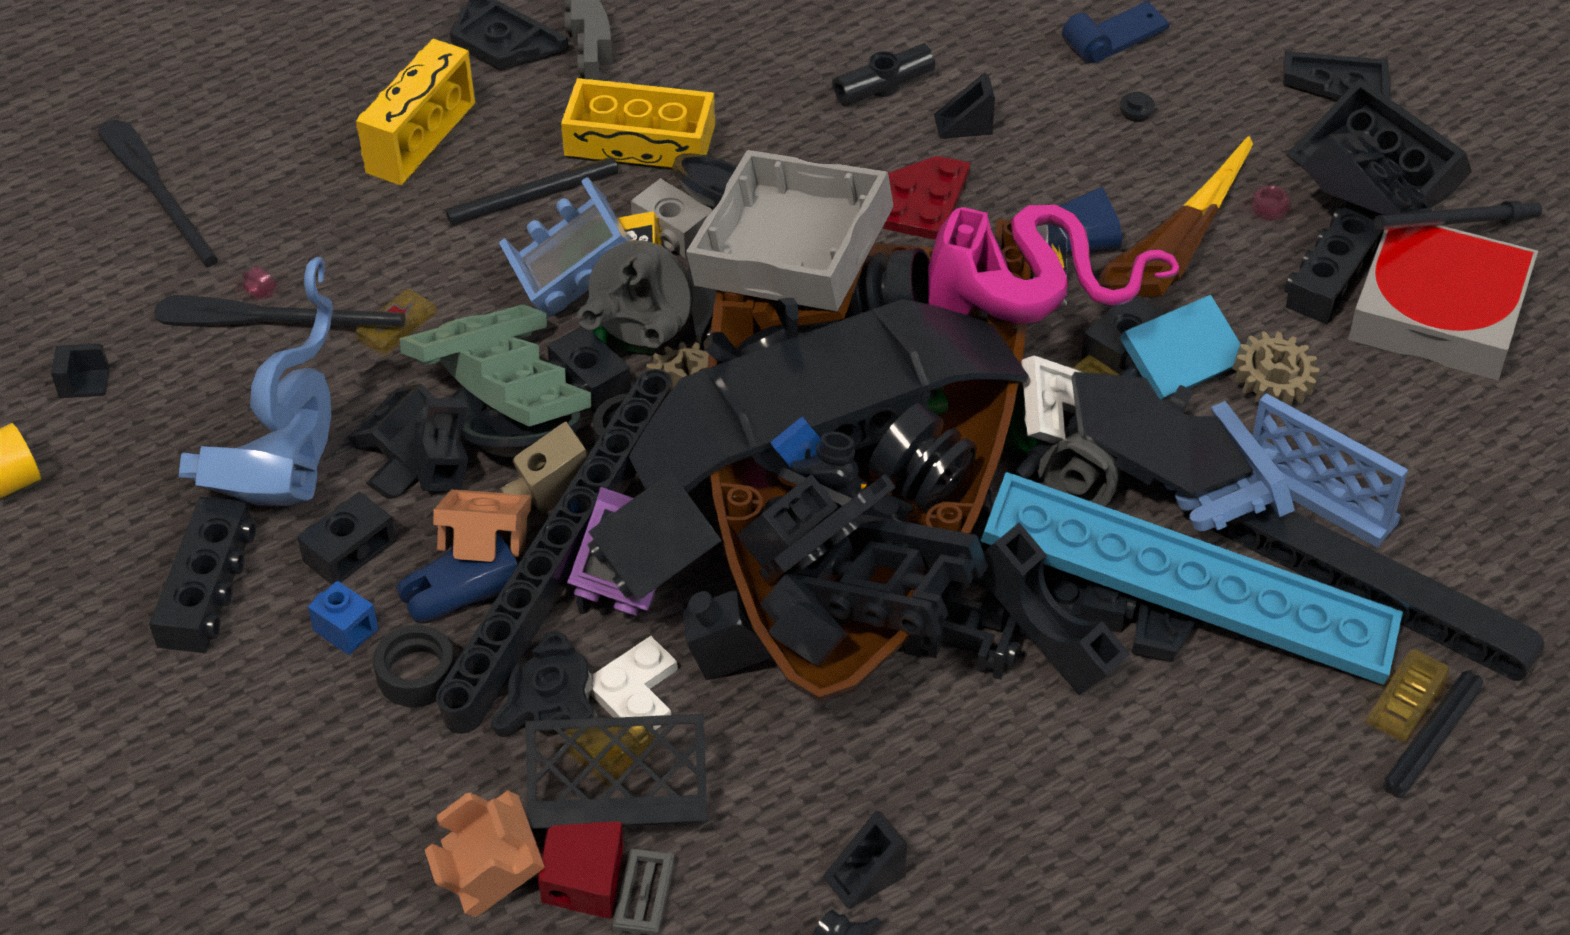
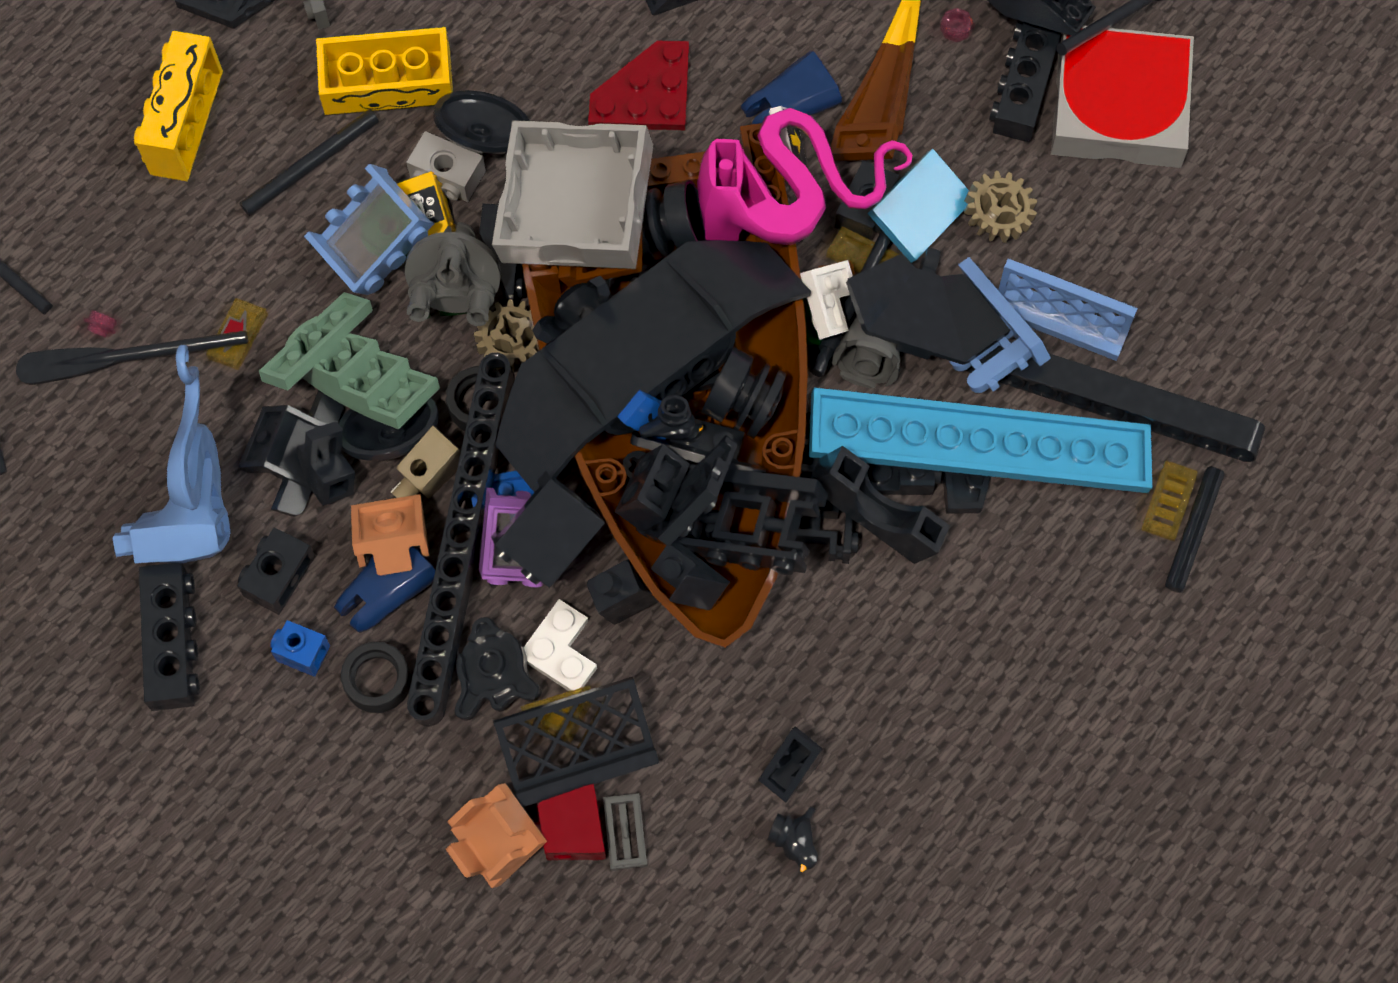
camera: 15 degrees left, 20 degrees up
black brick [547,326,631,413] -> none

